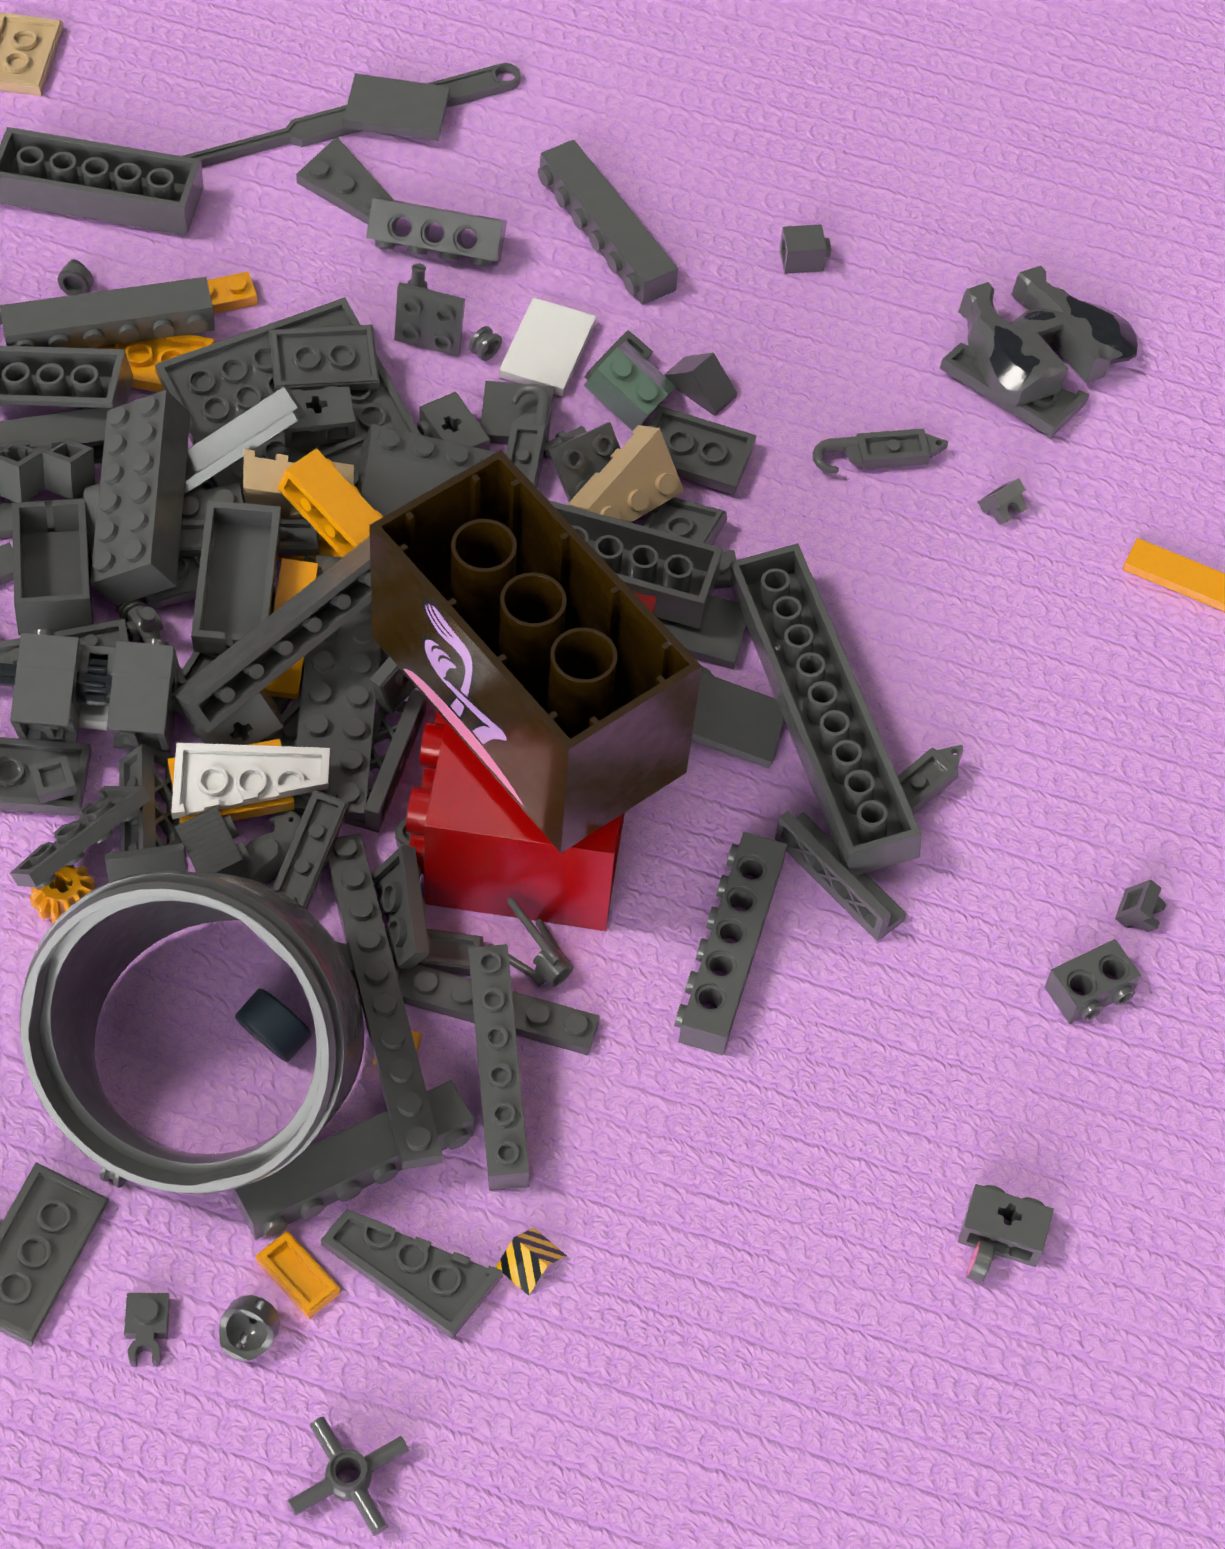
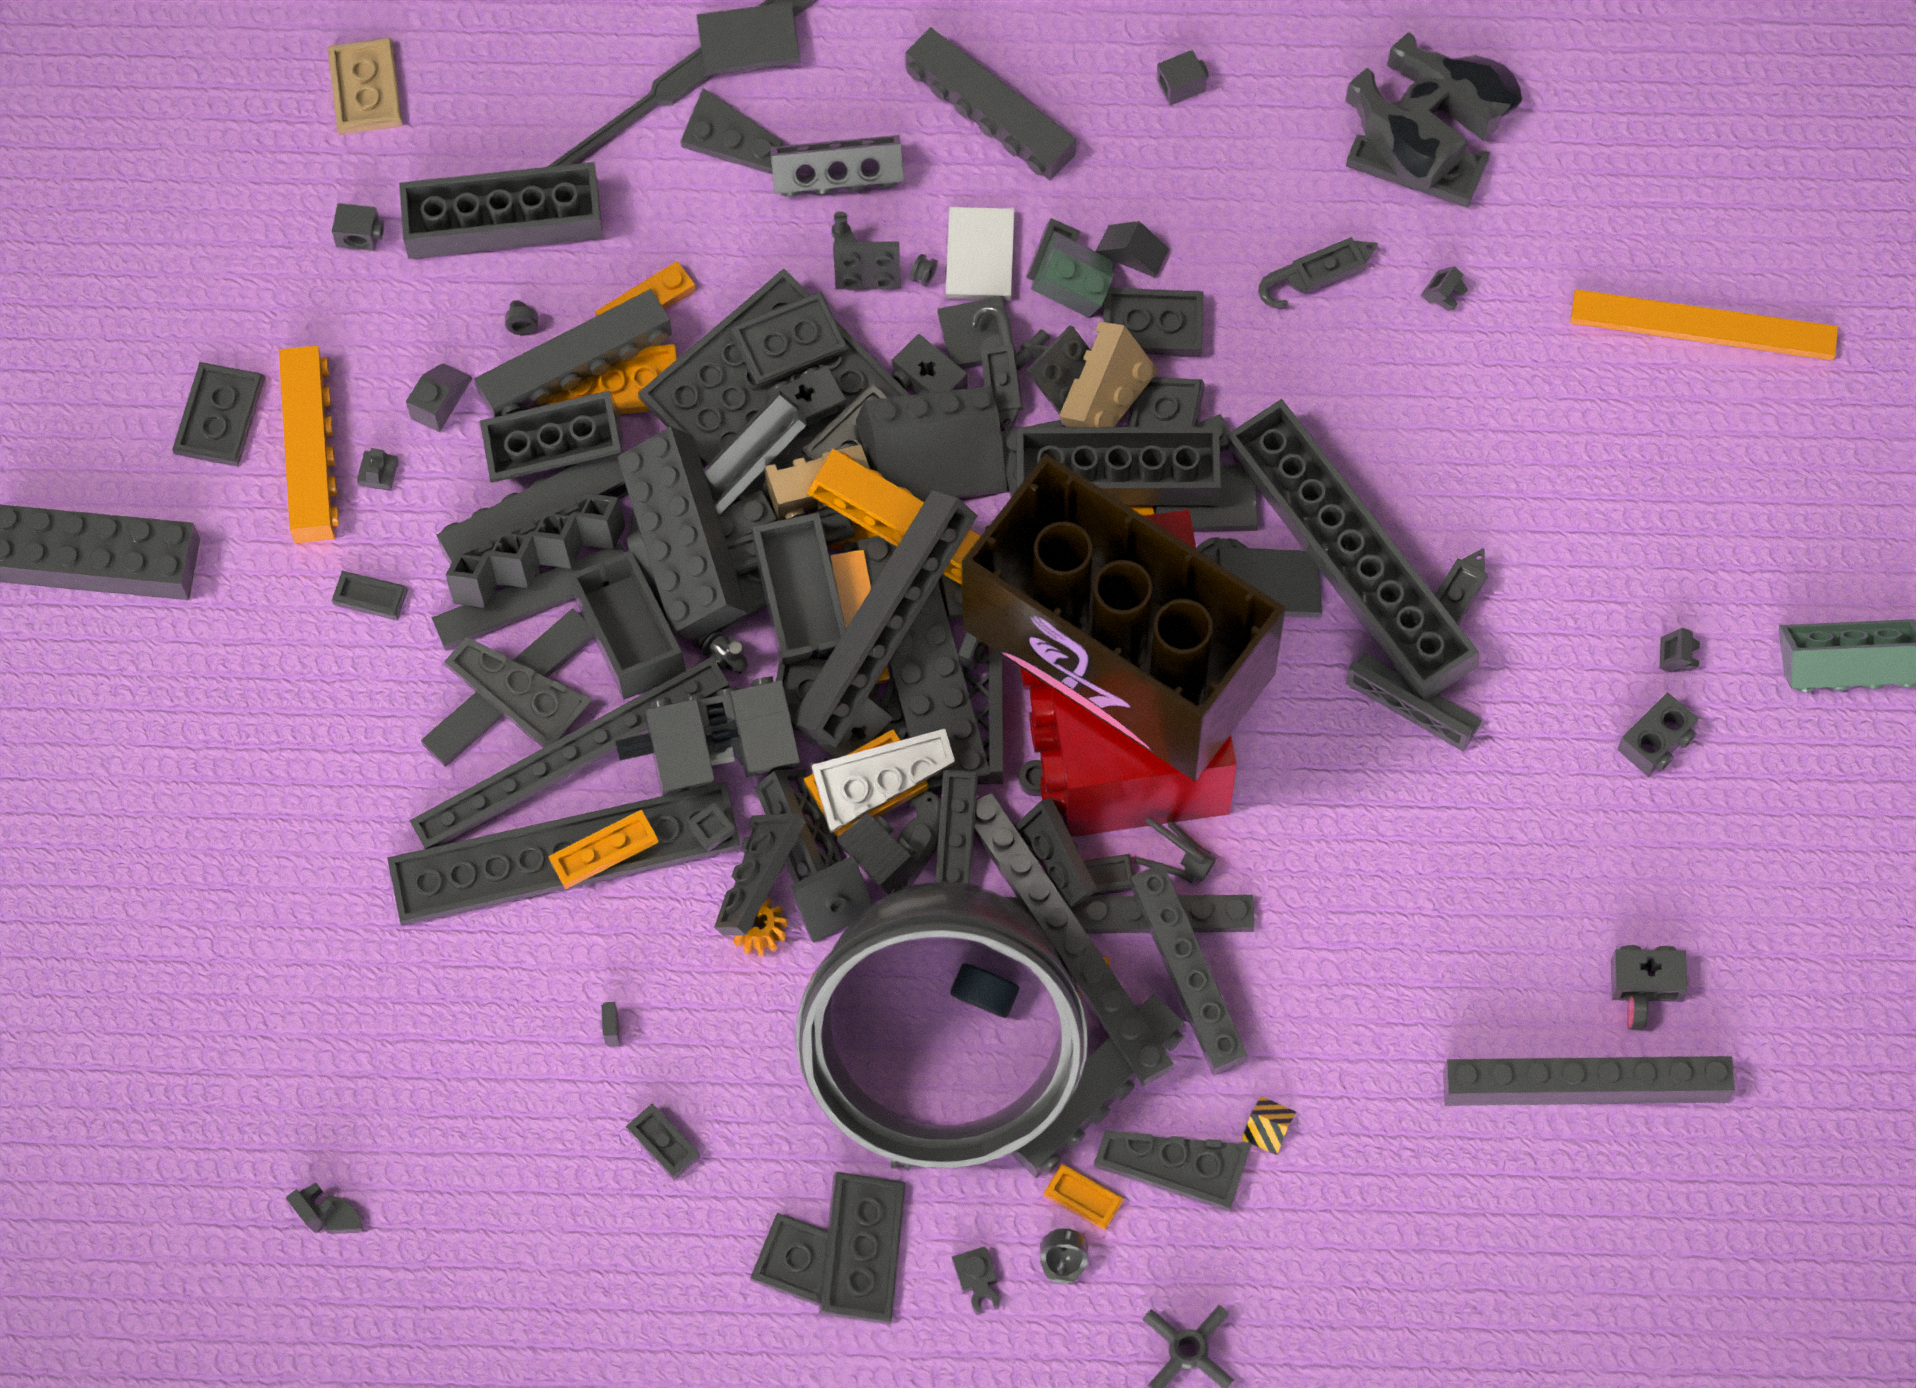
camera: 10 degrees left, 10 degrees up
dark grey brick [674,832,787,1055] -> none
none -> dark grey brick [1443,1056,1735,1106]

